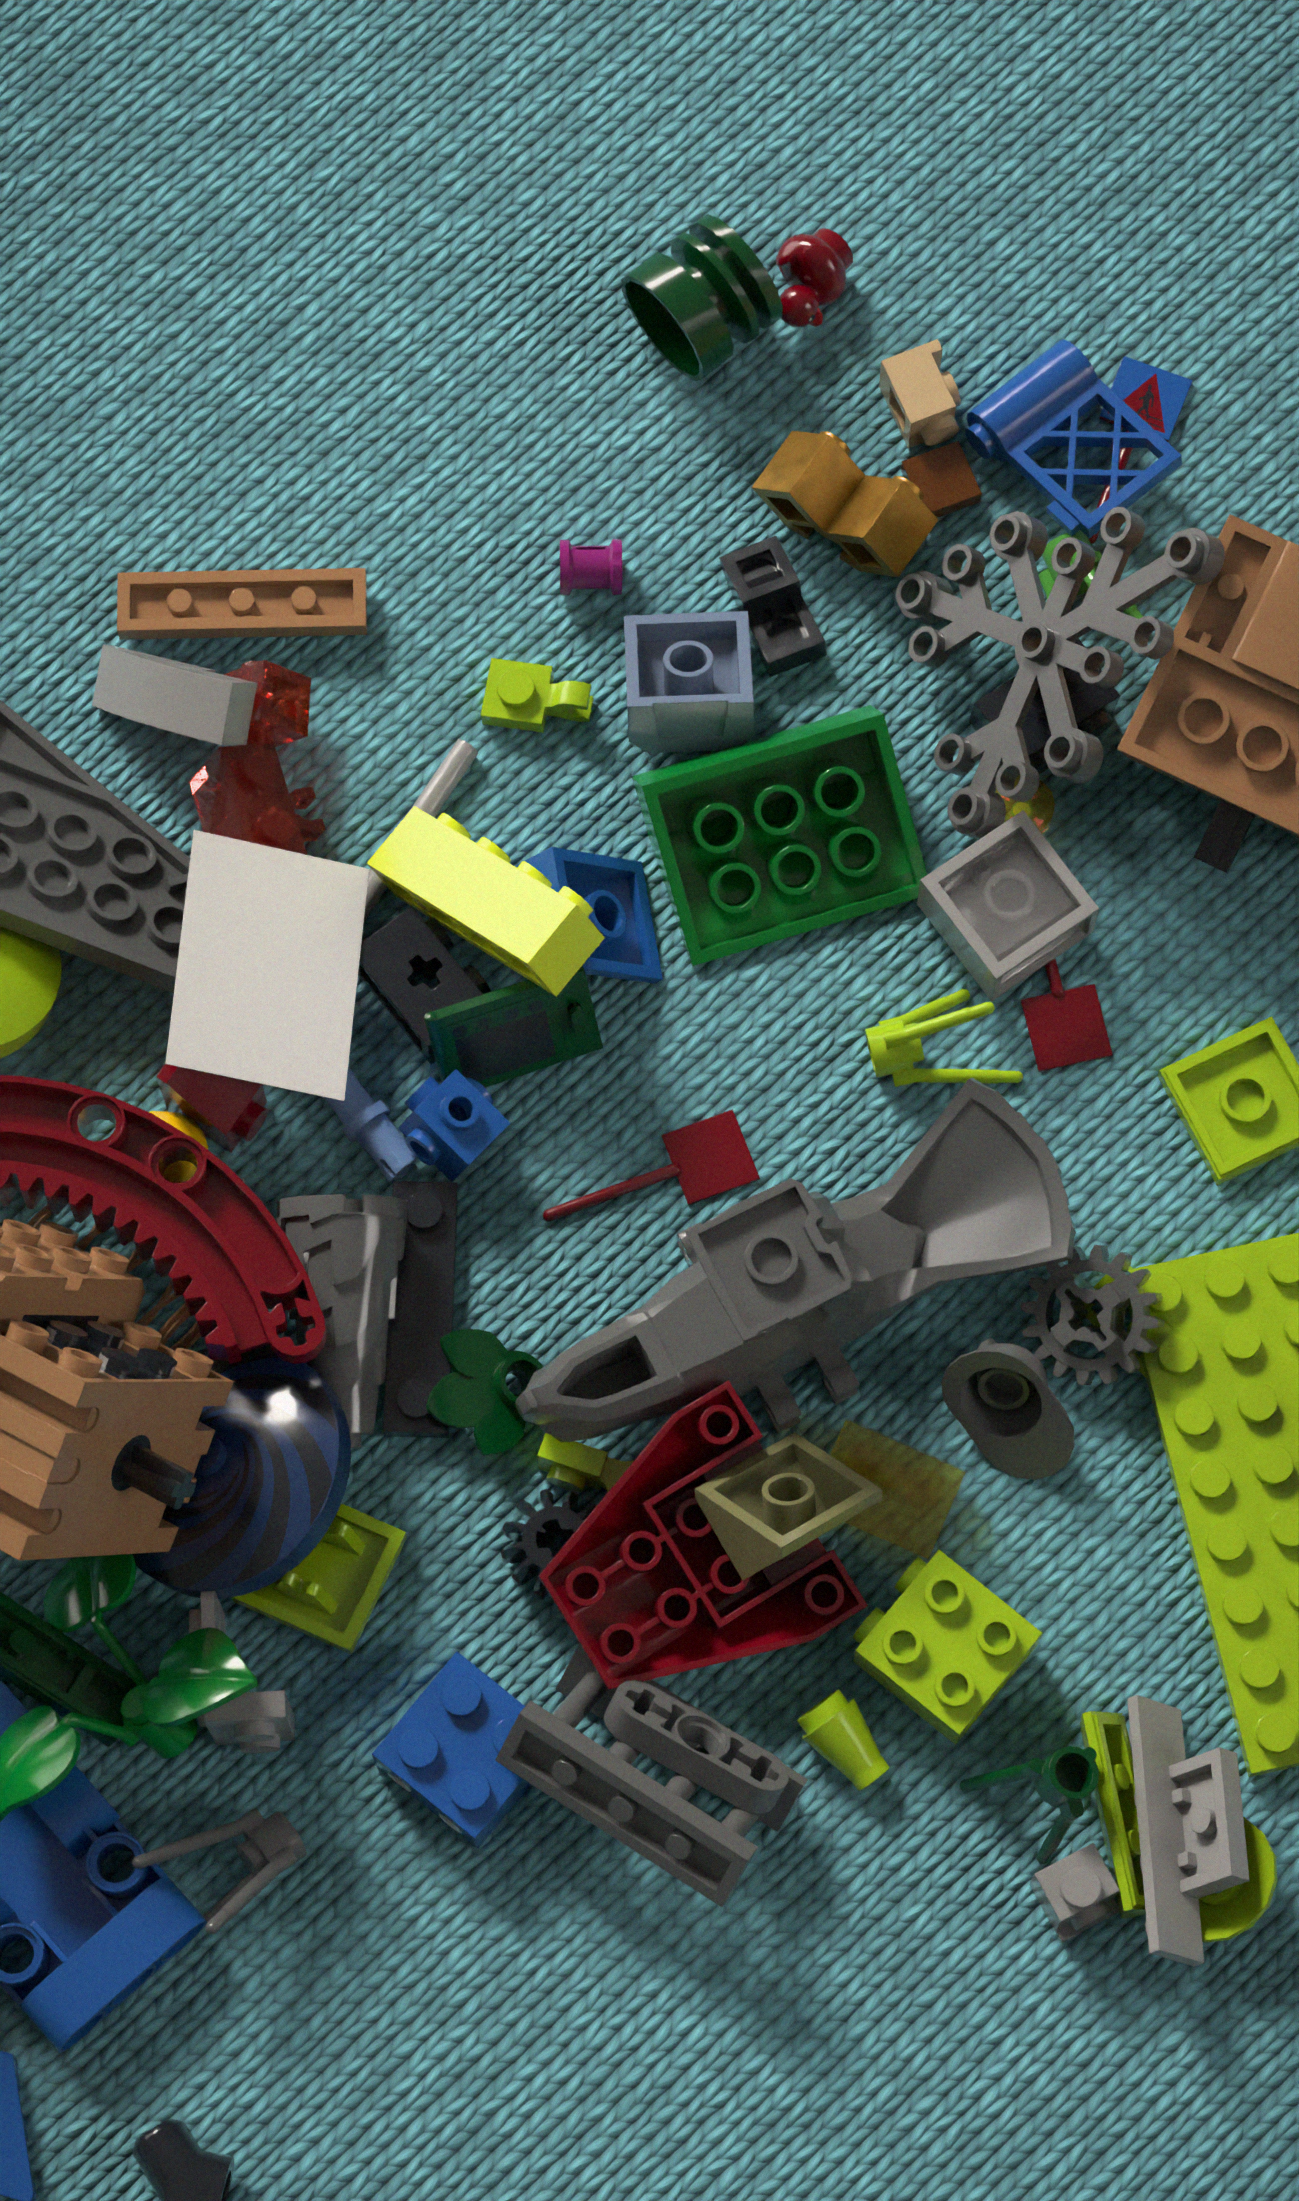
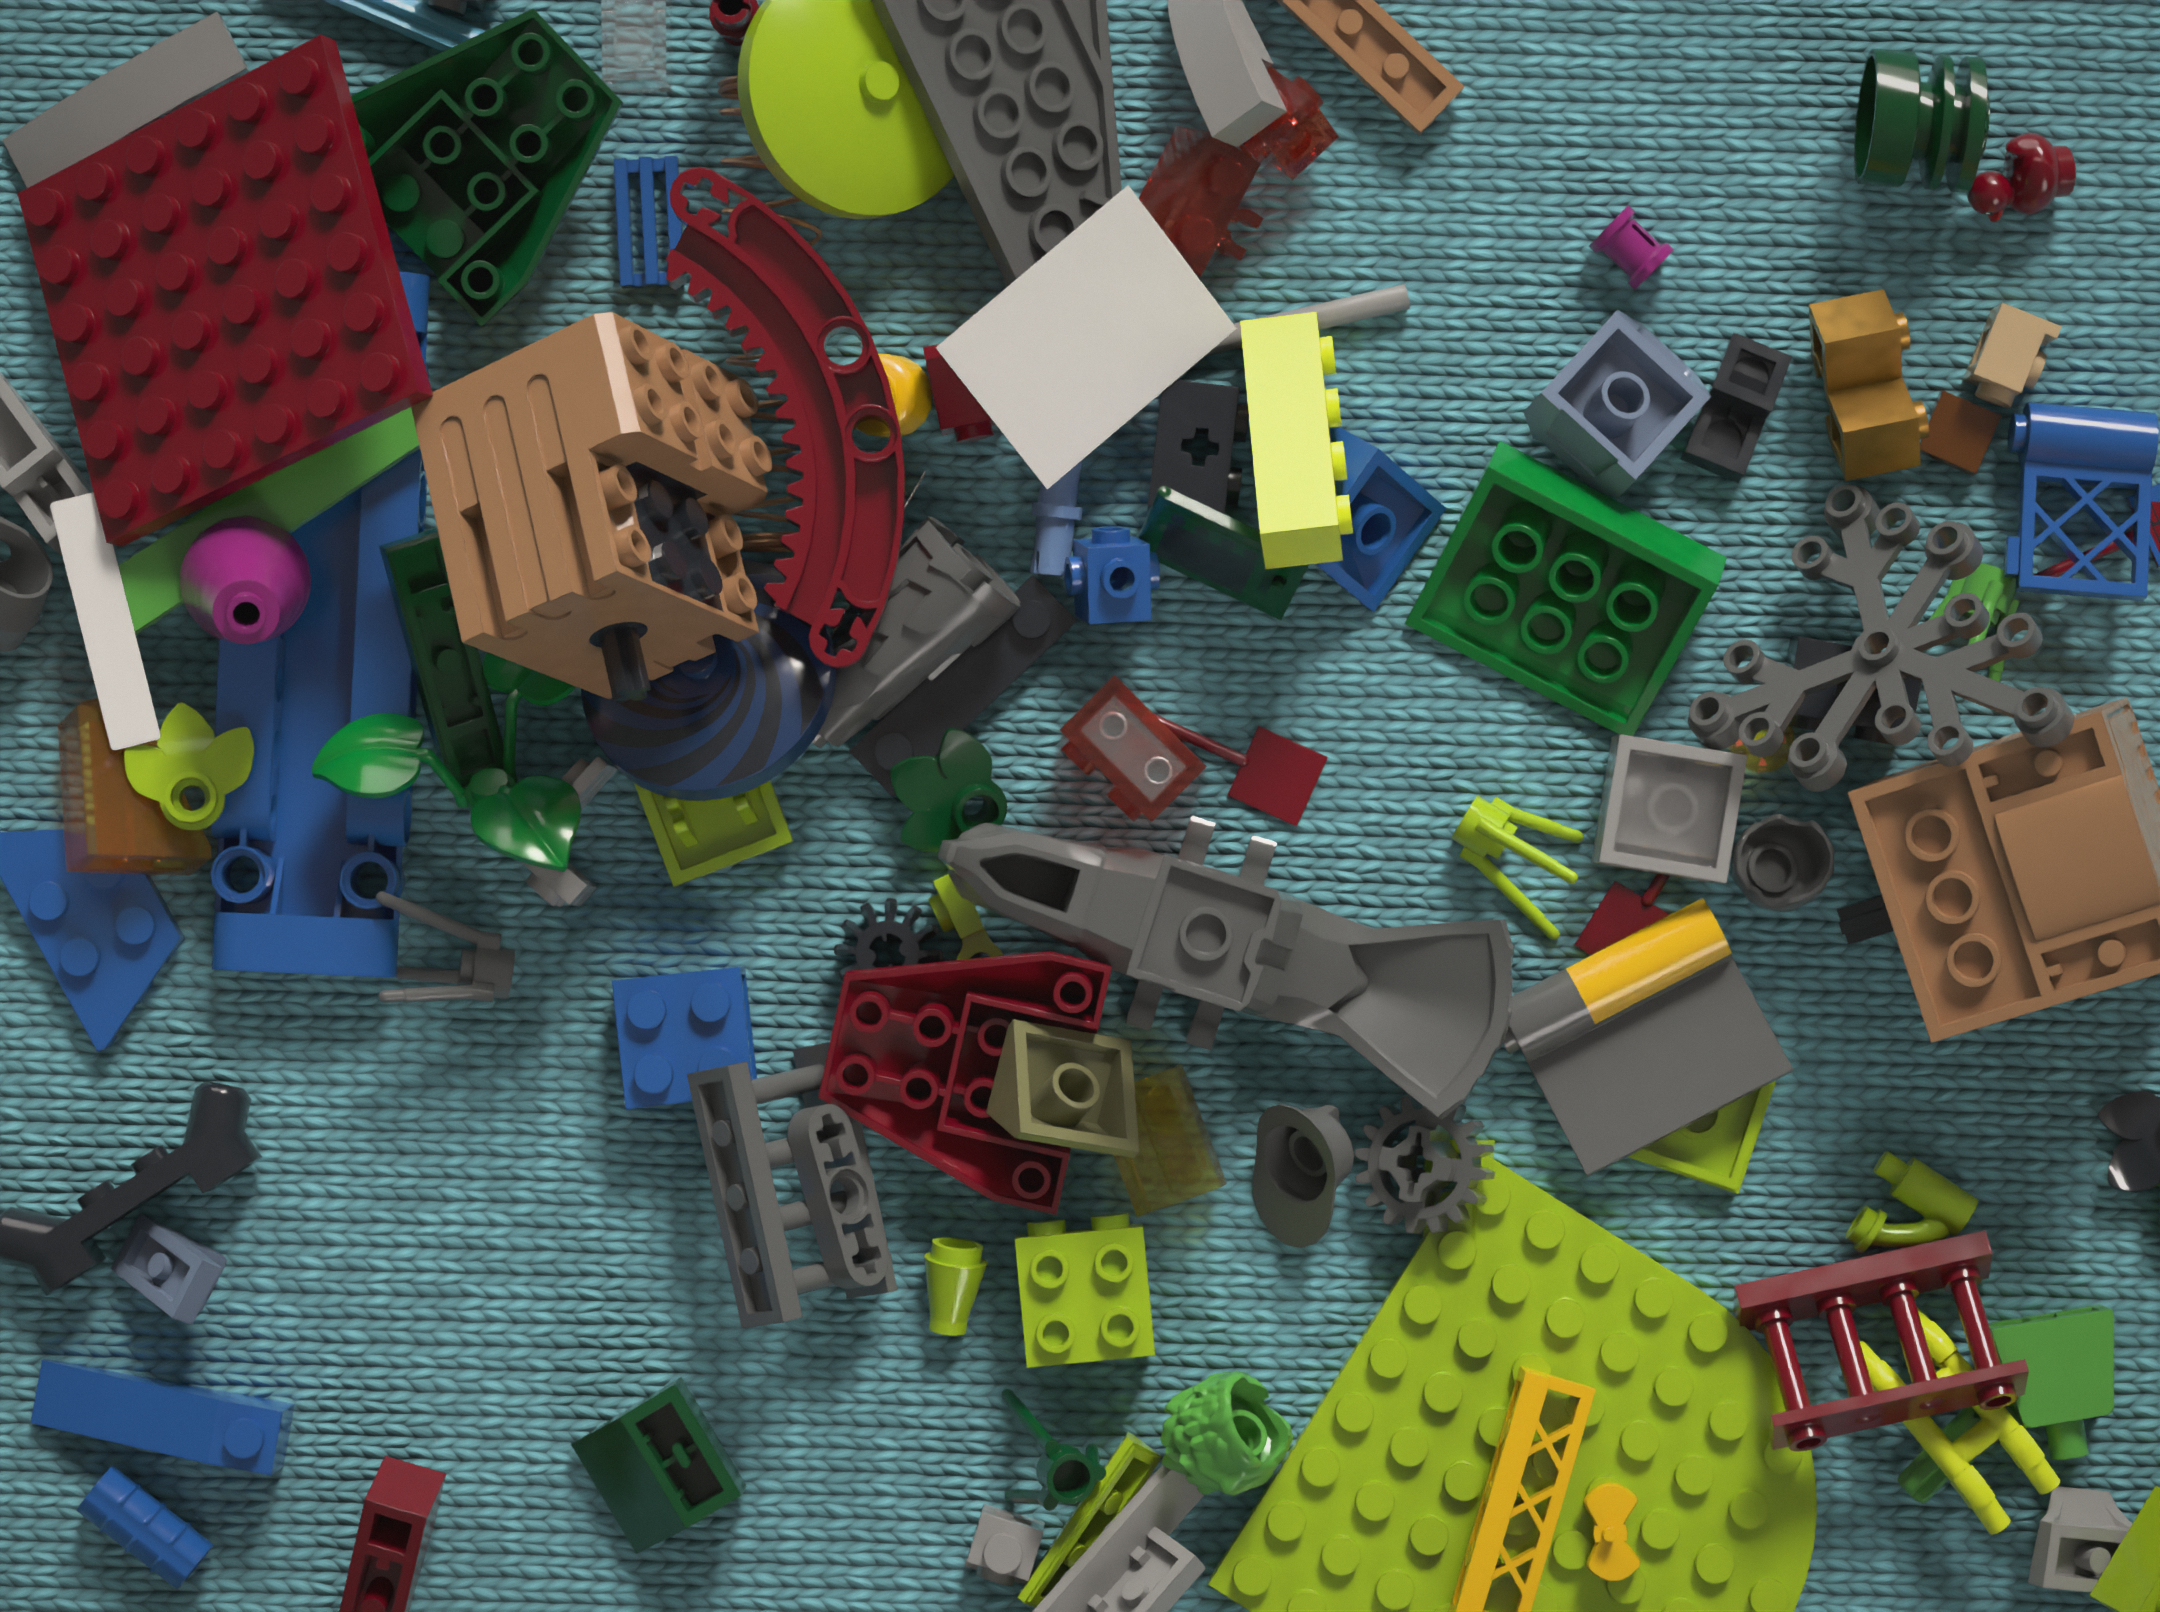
camera: 45 degrees right, 15 degrees up
lime plate [480,658,594,733] -> none
none -> dark green slope [571,1377,747,1554]
none -> piece [1060,675,1207,822]
none -> bright green hair [1160,1371,1293,1496]
none -> dark grey door [1503,898,1793,1177]
none -> dark grey hair [1731,814,1834,912]

